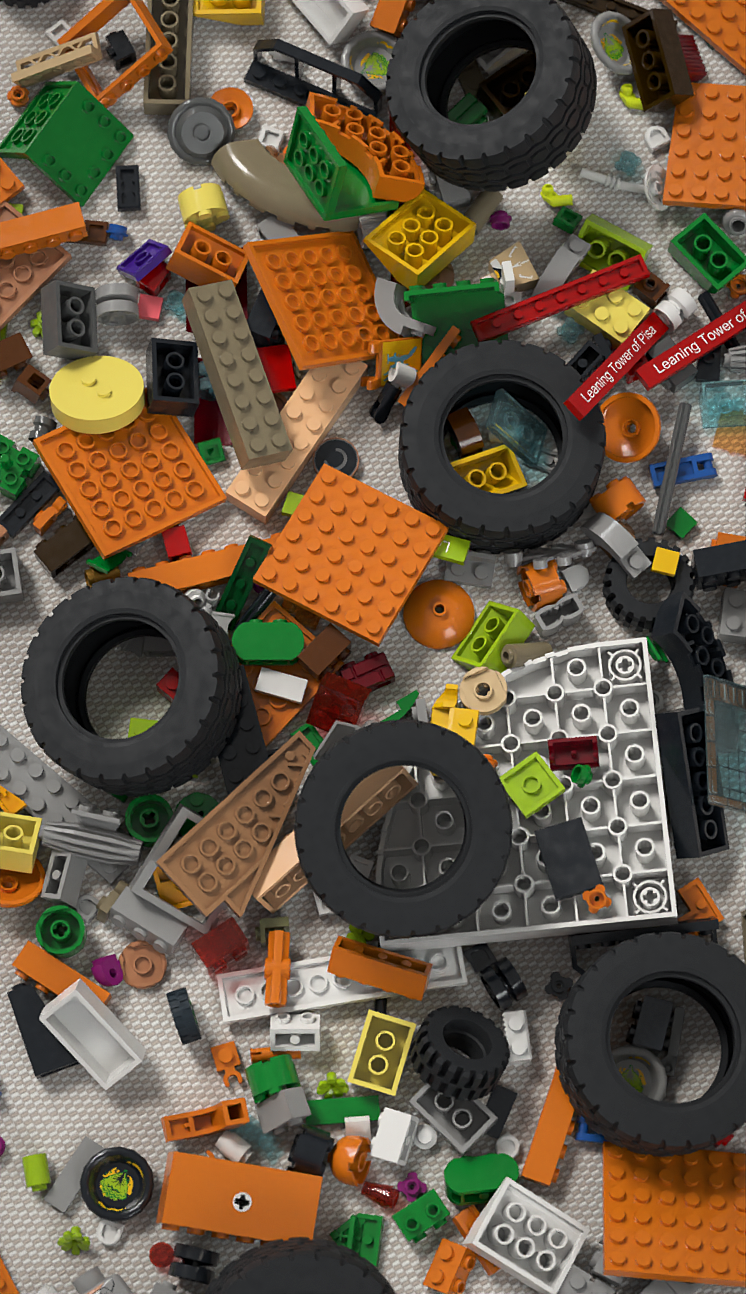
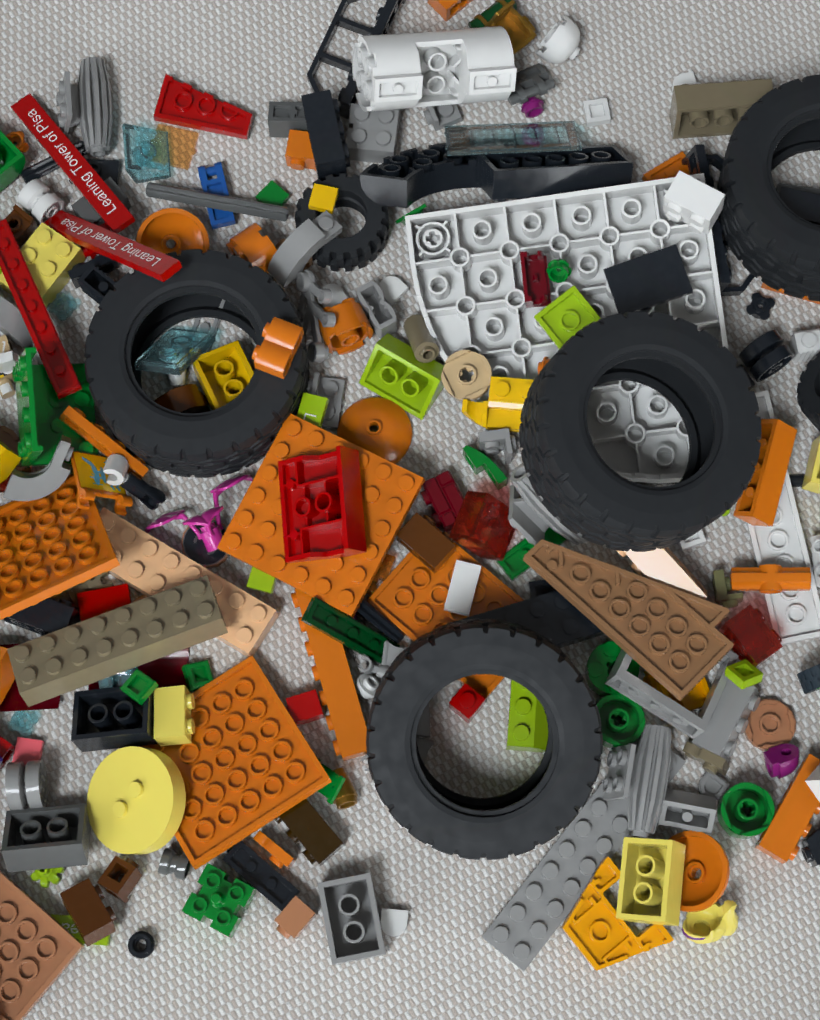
camera: 85 degrees left, 0 degrees up
green brick [232,619,304,666] -> none
orange plate [582,884,612,914] -> none
none -> green tile [120,668,158,706]
none -> dark pink plant [145,475,253,552]
none -> light yellow brick [154,685,195,746]
none -> orange brick [252,317,304,379]
none -> red piece [278,445,367,563]
none -> white tile [379,276,409,307]
none -> white brick [663,170,725,235]
none -> lime plate [724,659,763,689]

